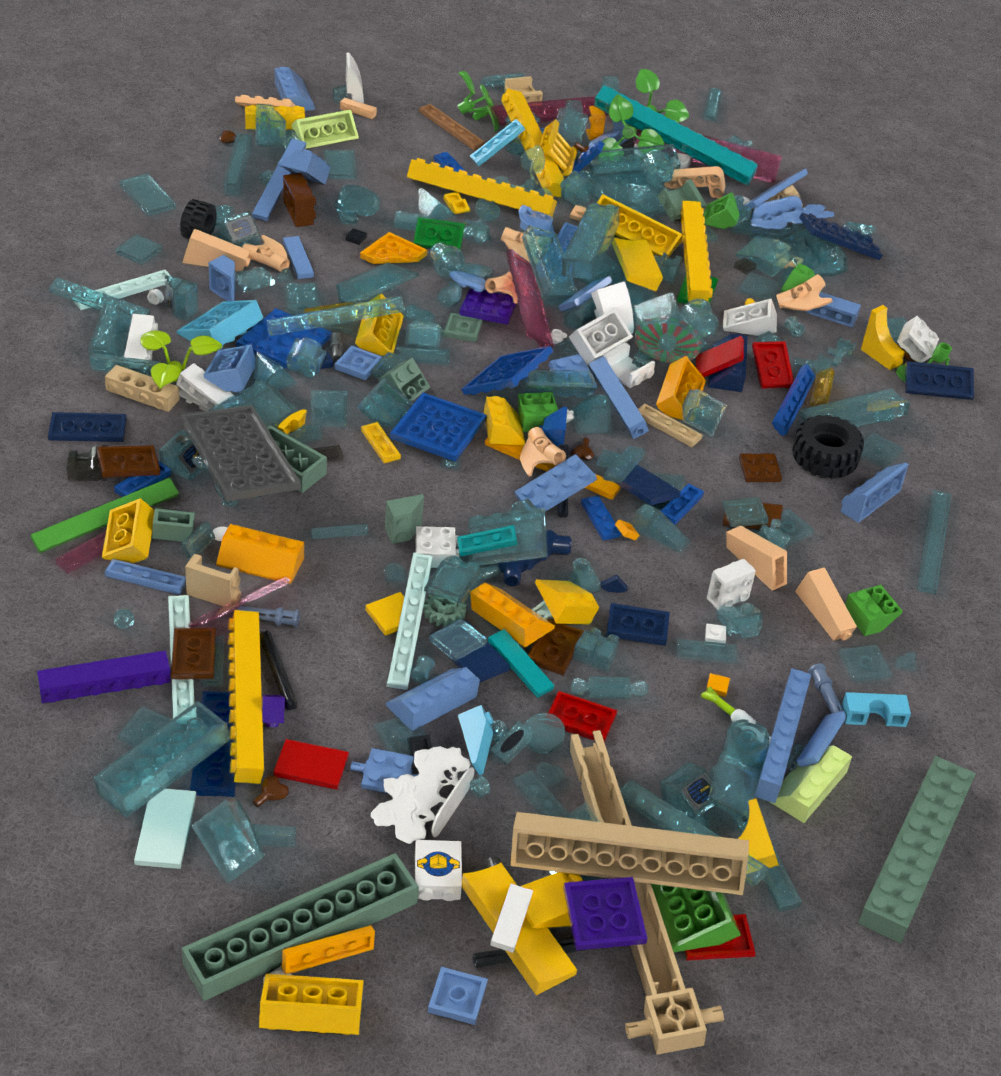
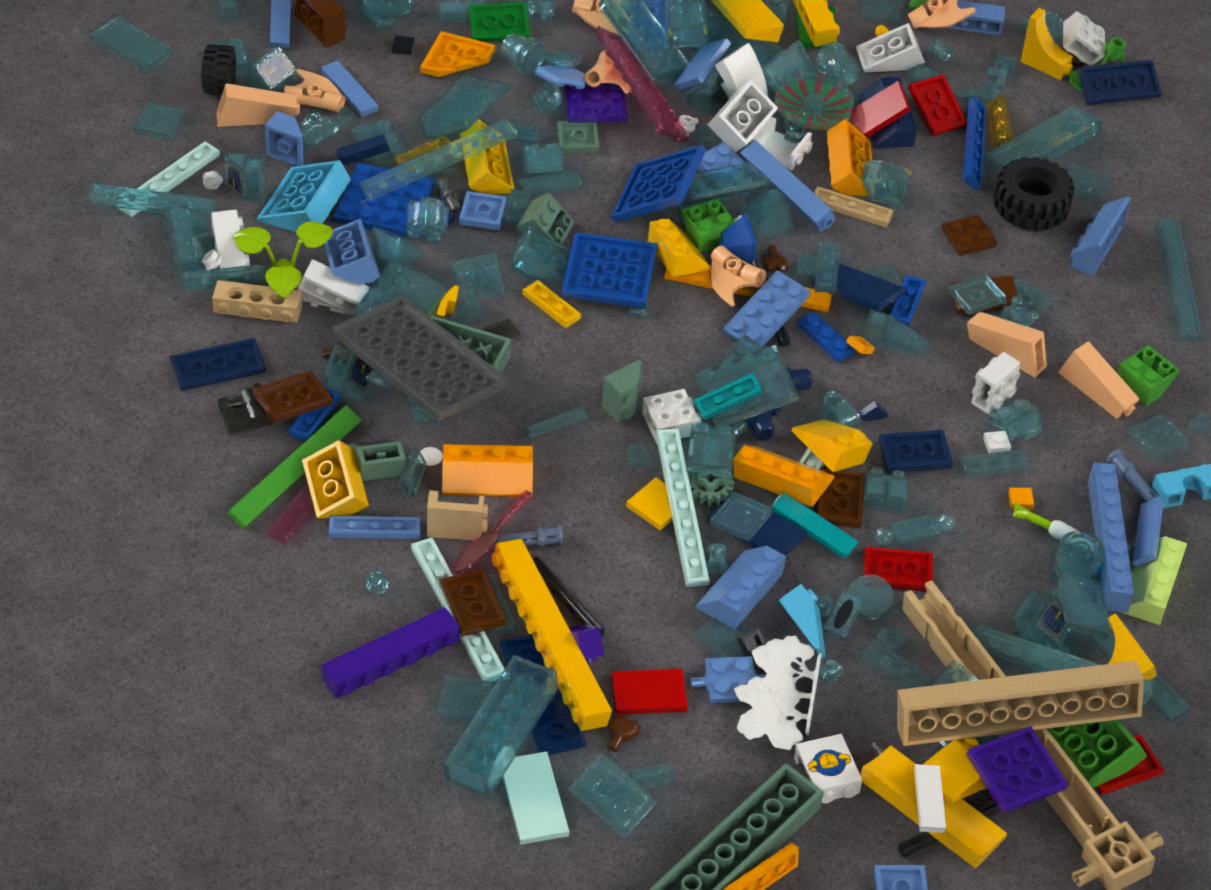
camera: 15 degrees left, 5 degrees up
none -> white plate [202,249,222,271]
none -> dark blue piece [336,134,390,165]

